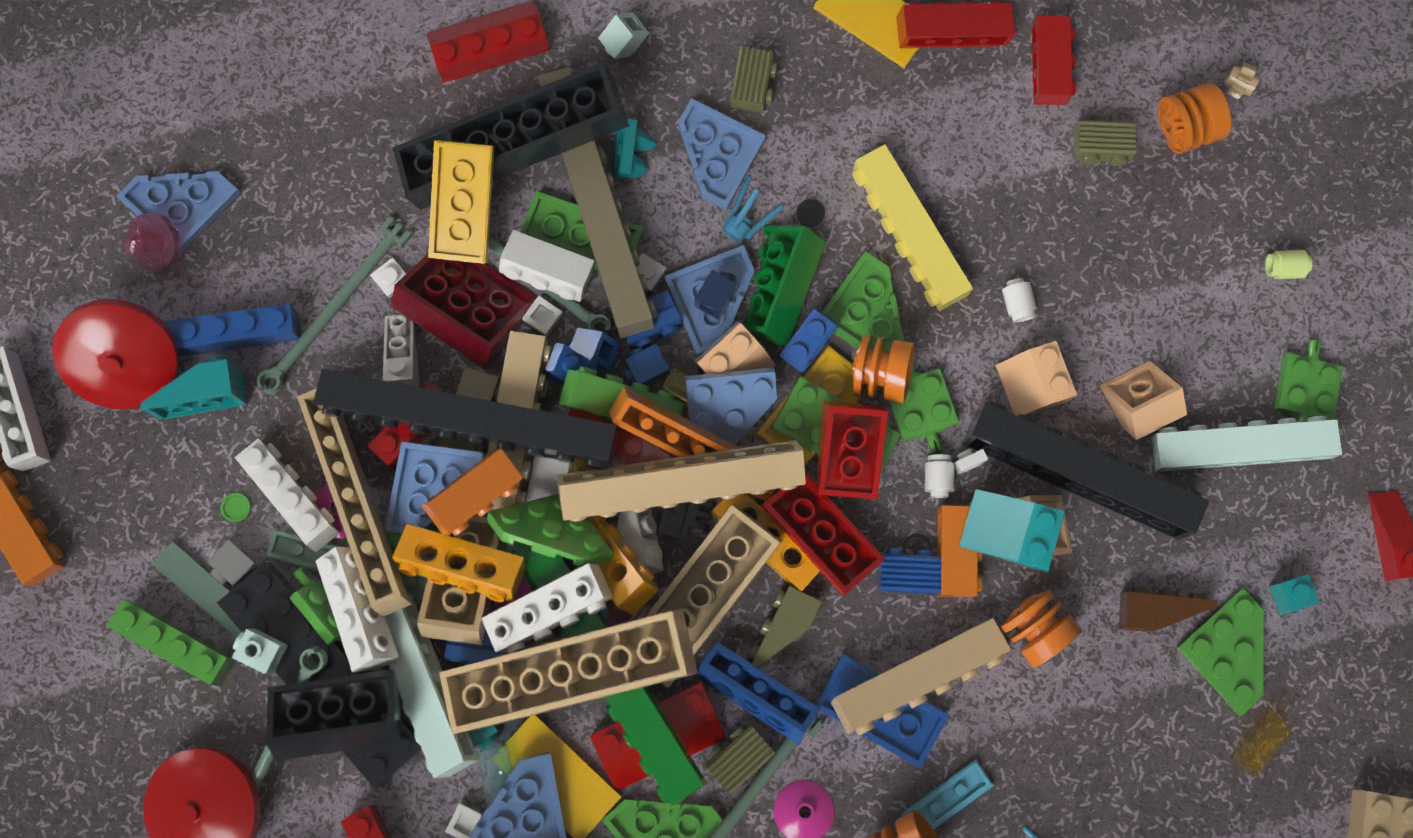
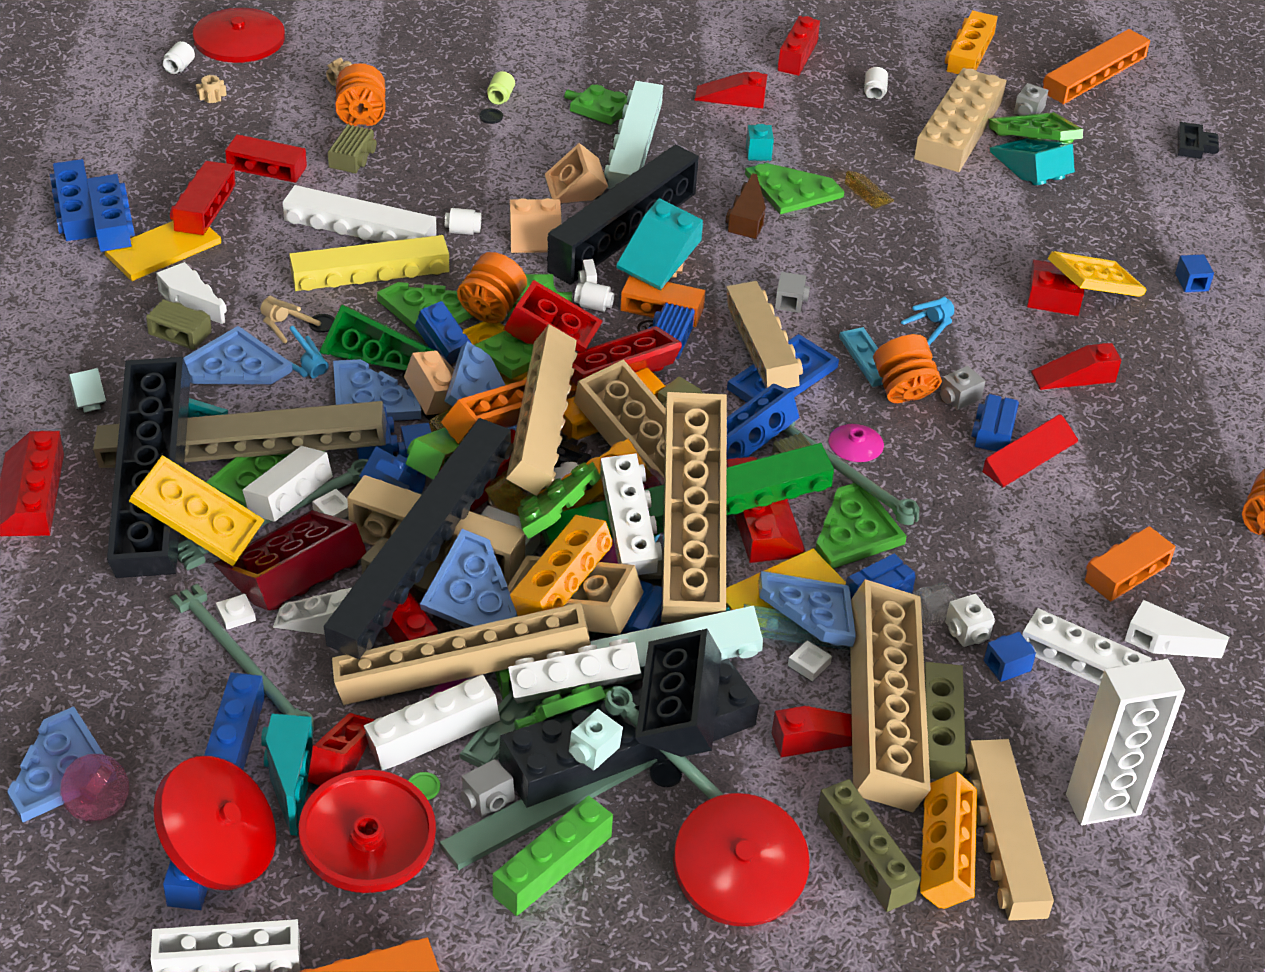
camera: 75 degrees left, 35 degrees down
orange brick [421,448,523,536] -> none
dark blue brick [694,270,737,320] -> none
orange wheel [1000,588,1083,668] -> none
none -> white slope [156,262,227,324]
none -> tan plant [260,296,321,343]
none -> white brick [283,185,436,242]
none -> red dish [299,770,436,893]
none -> red slope [307,713,374,787]
none -> black piece [480,108,503,124]
none -> light grey brick [775,272,810,313]

